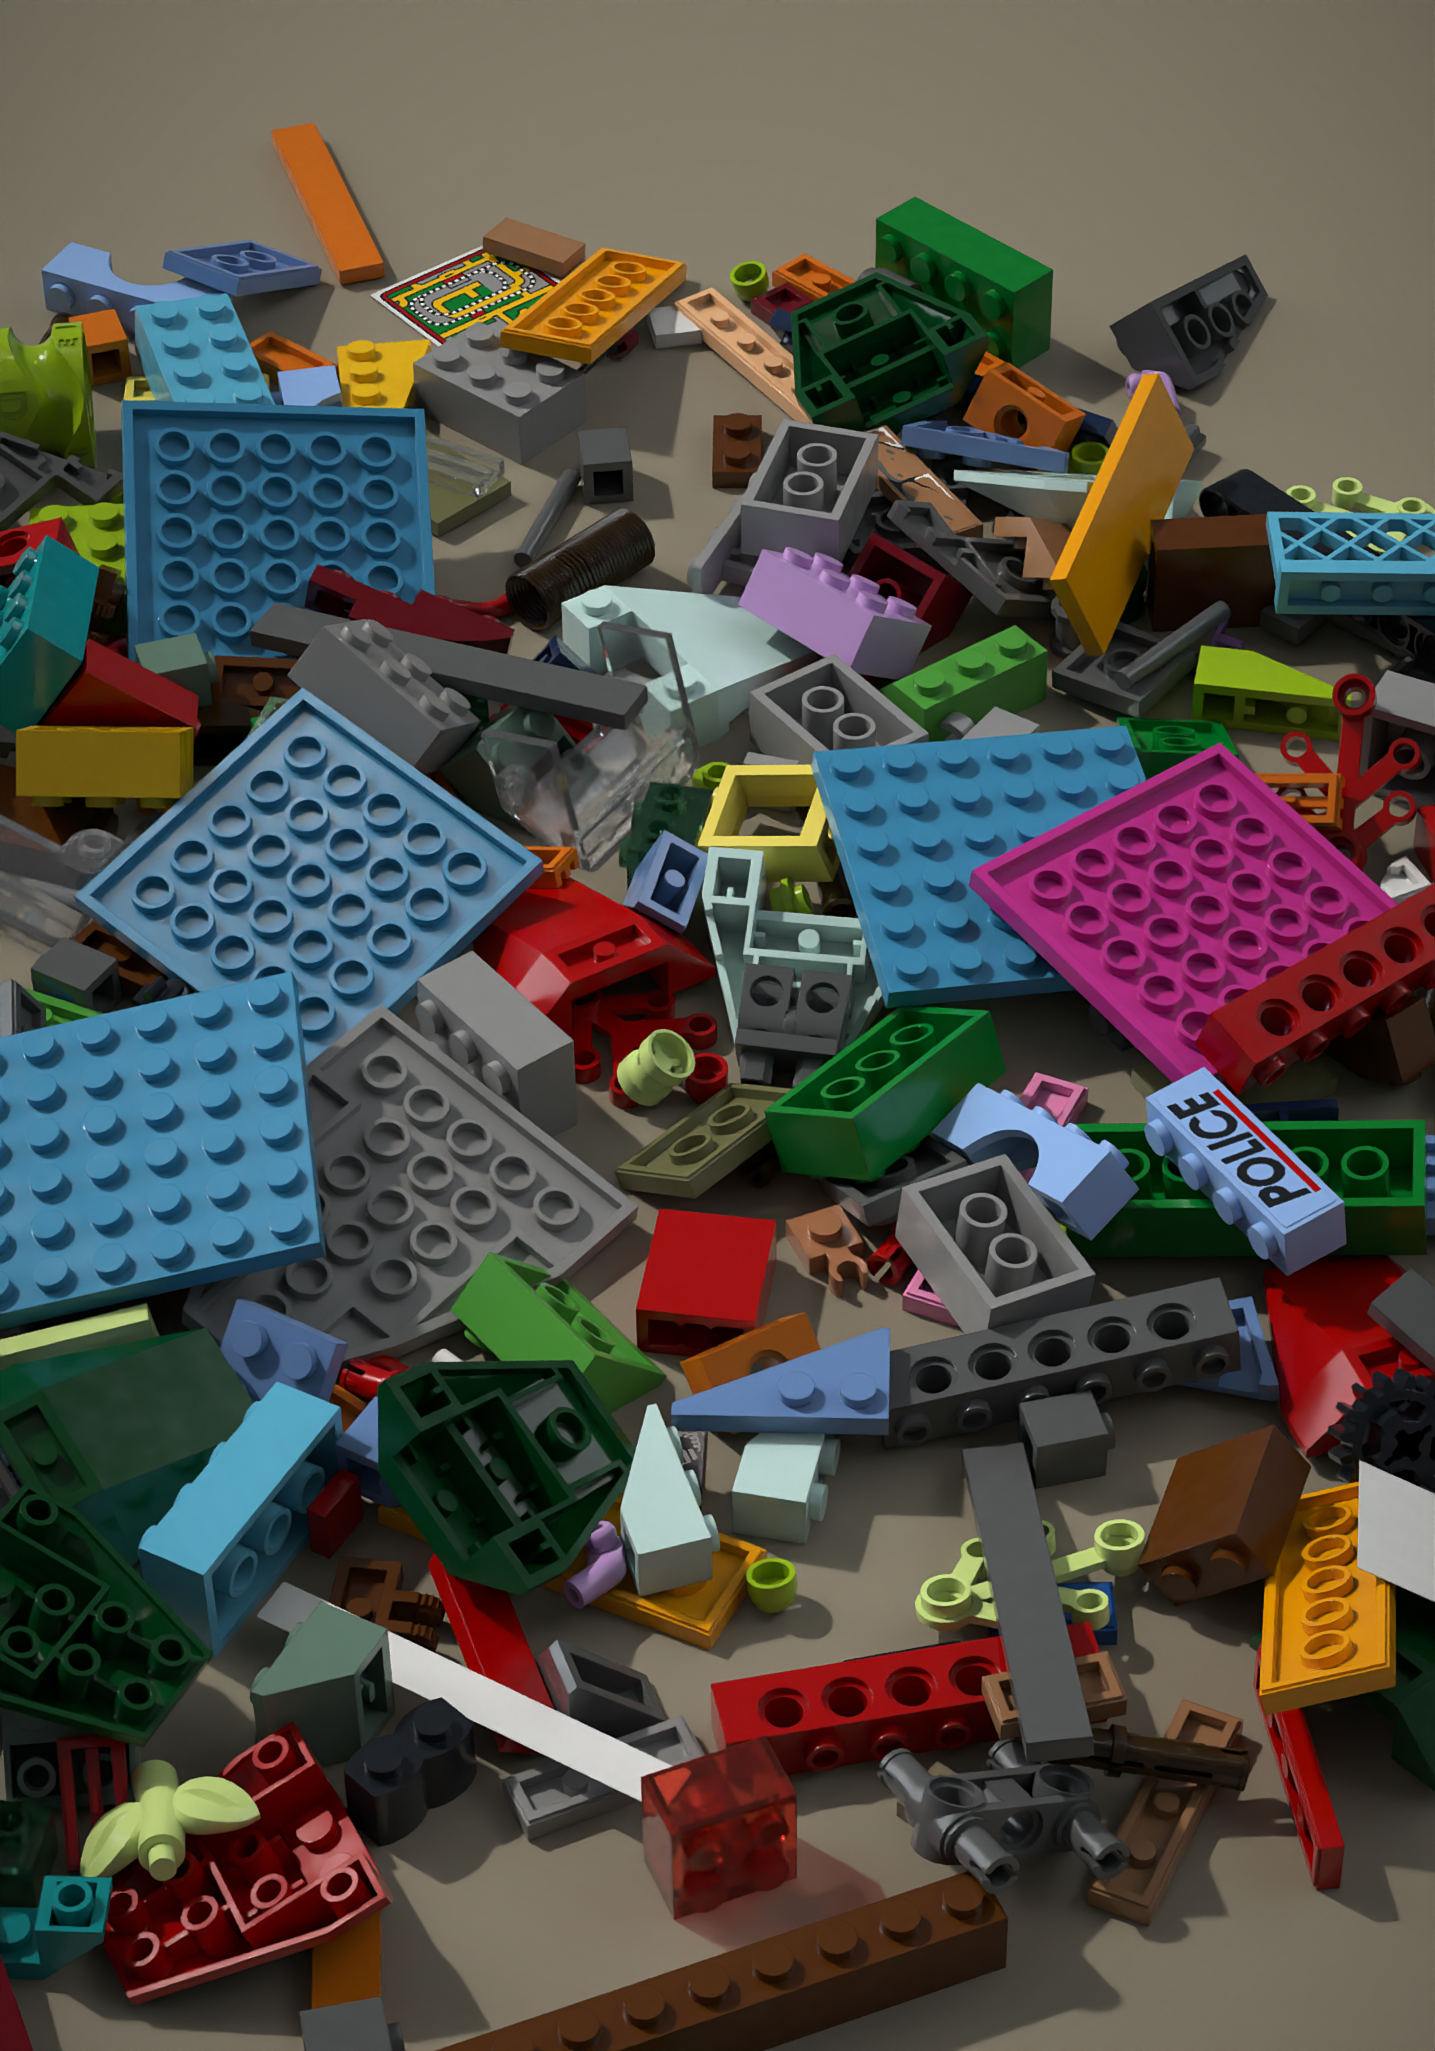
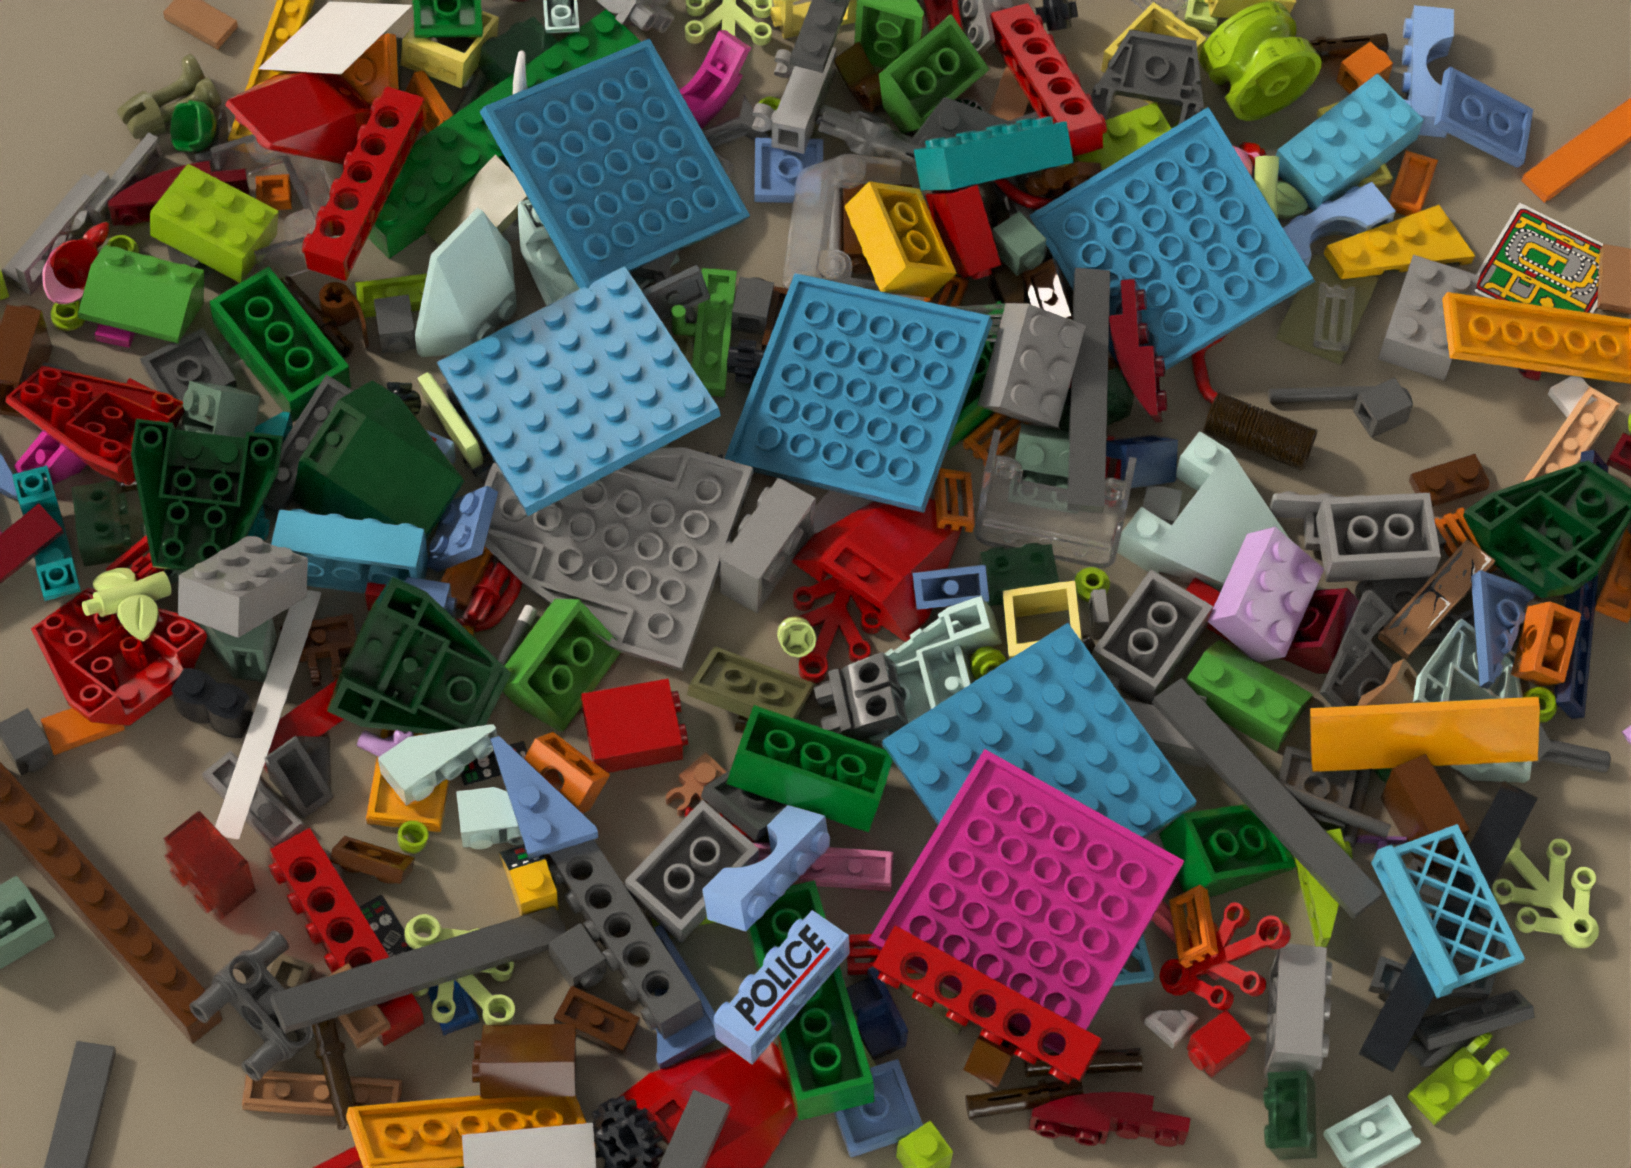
camera: 65 degrees right, 20 degrees up
none -> light grey brick [178,536,308,638]
none -> reddish brown plate [330,836,415,884]
none -> yellow slope [499,845,559,916]
none -> reddish brown plate [554,986,640,1055]
none -> dark grey tile [1152,678,1383,920]

